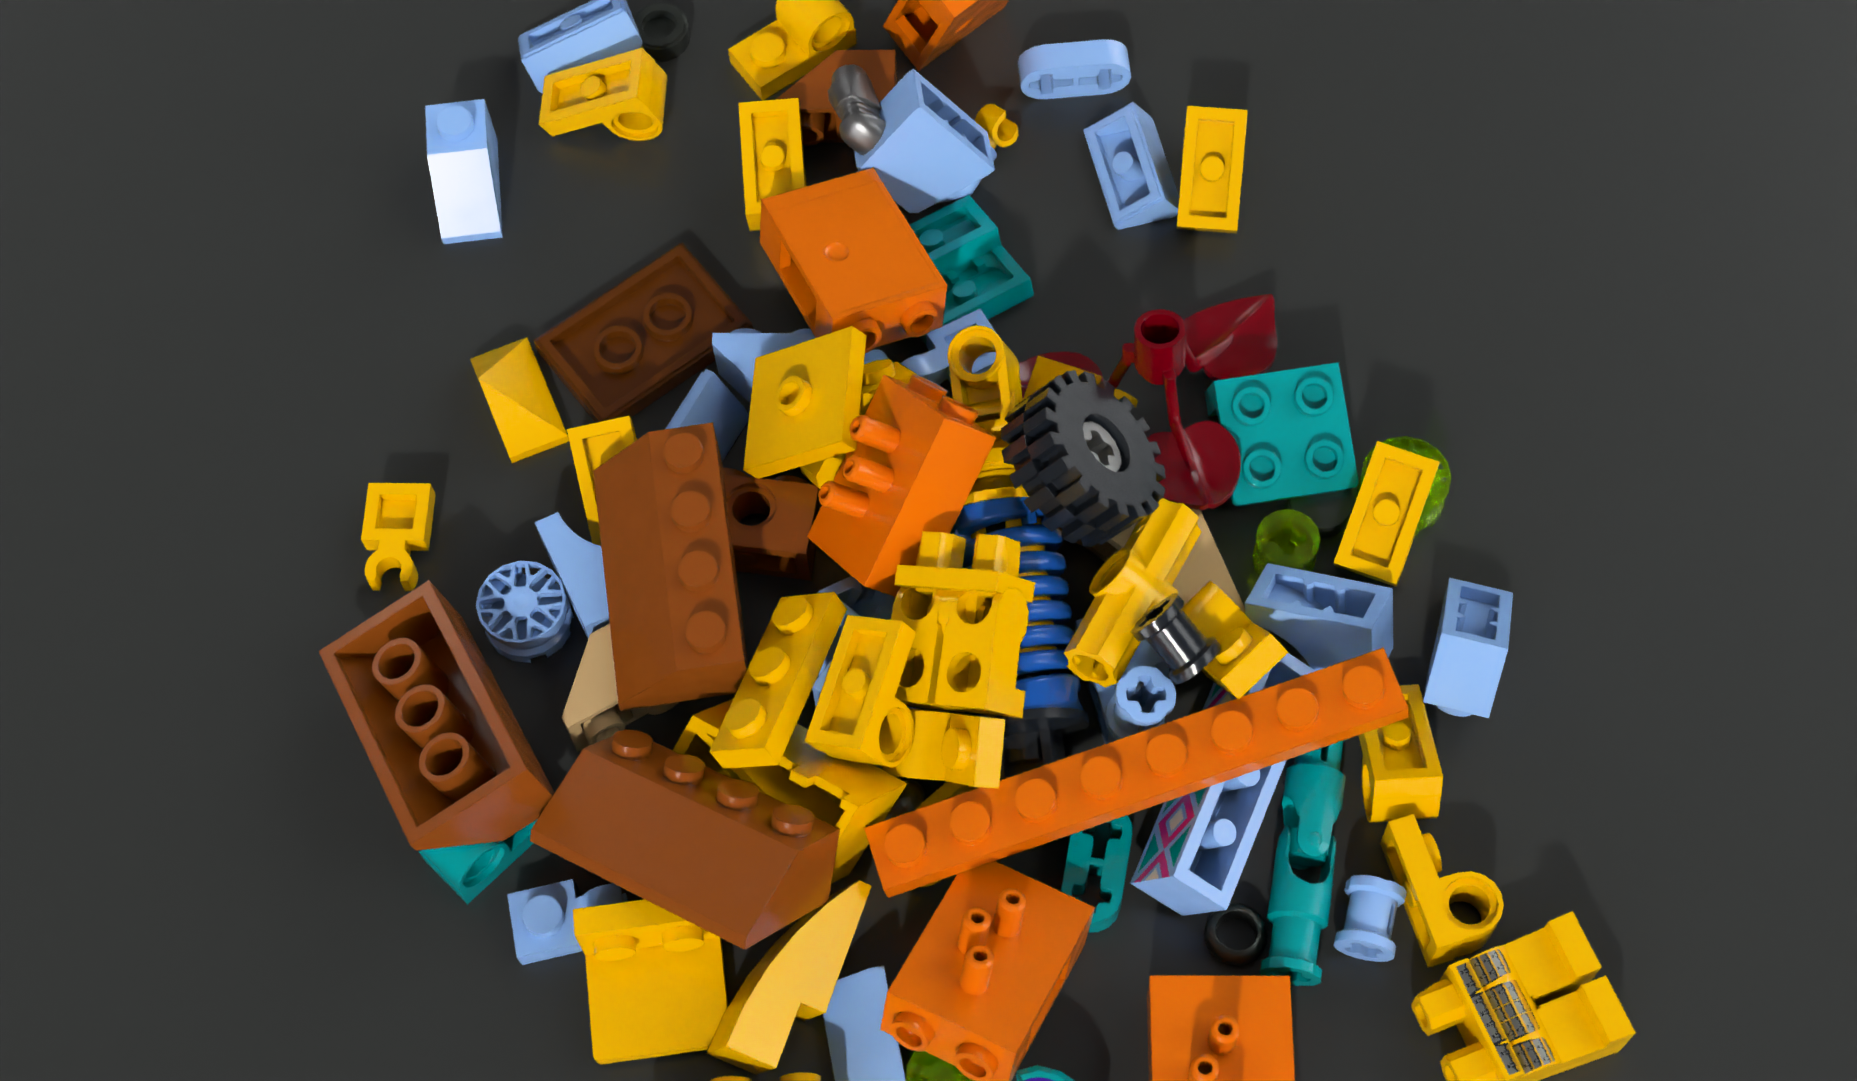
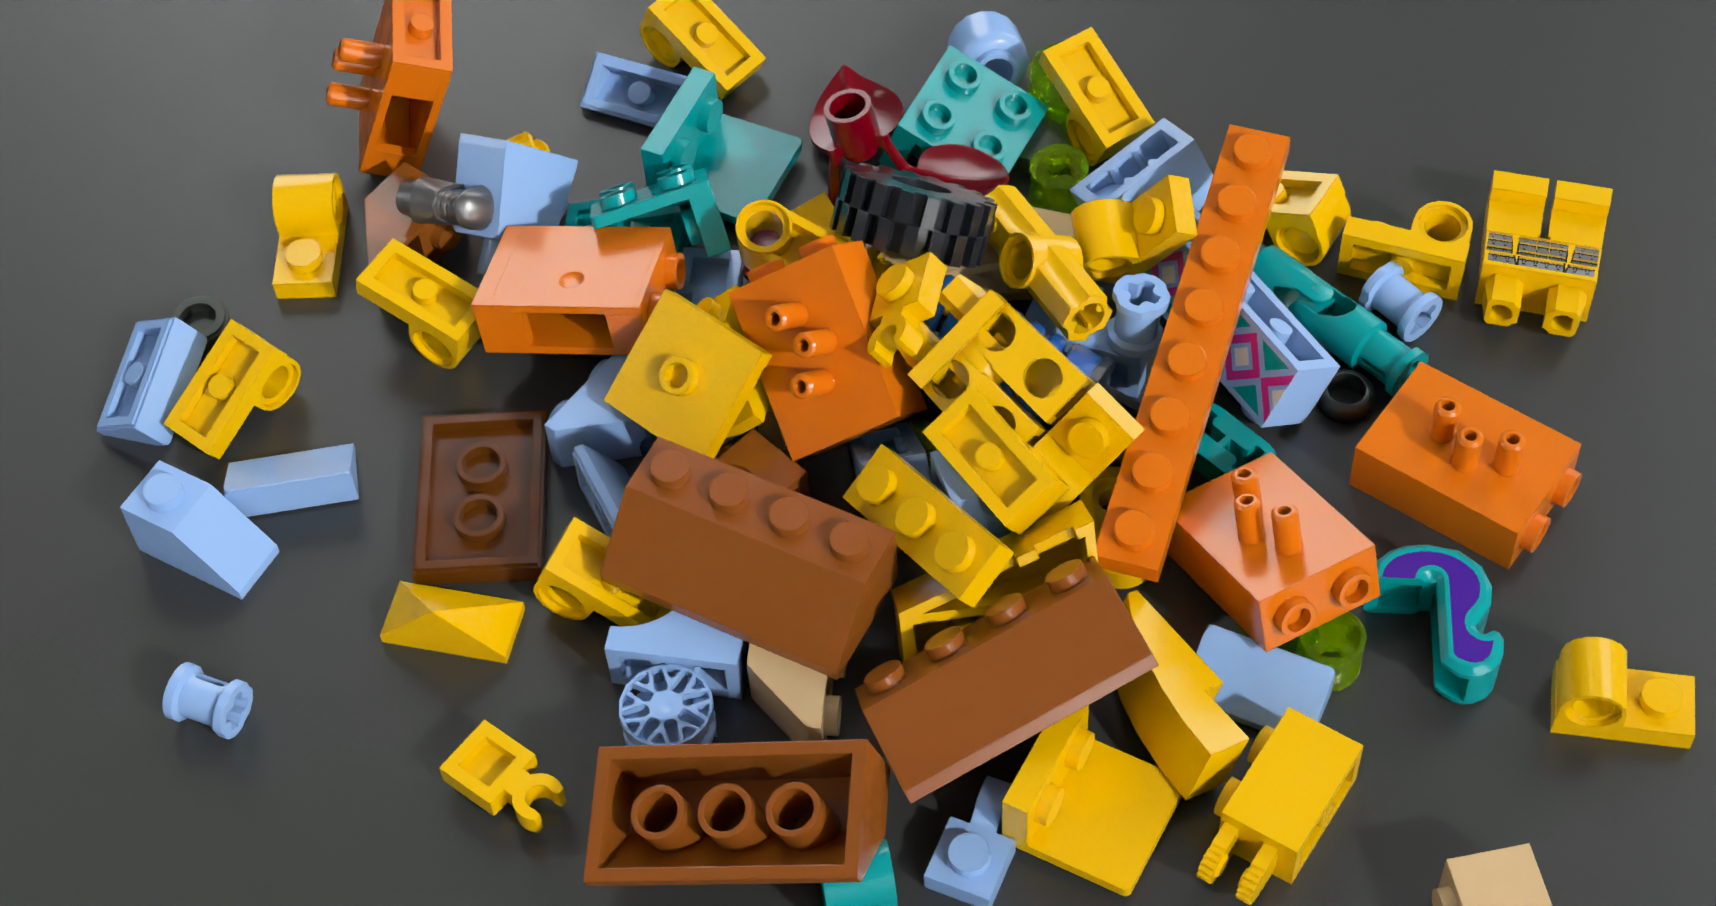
camera: 55 degrees left, 10 degrees down
light blue beam [1018,39,1131,99] -> none
black bush [1131,593,1222,685] -> none
light blue arch [1423,577,1513,718] -> none
none -> light blue bush [162,662,253,740]
none -> light blue slope [223,443,359,517]
none -> teal bracket [590,162,732,258]
none -> teal bracket [641,67,802,224]
none -> yellow plate [867,252,947,368]
none -> light blue head [947,11,1028,86]

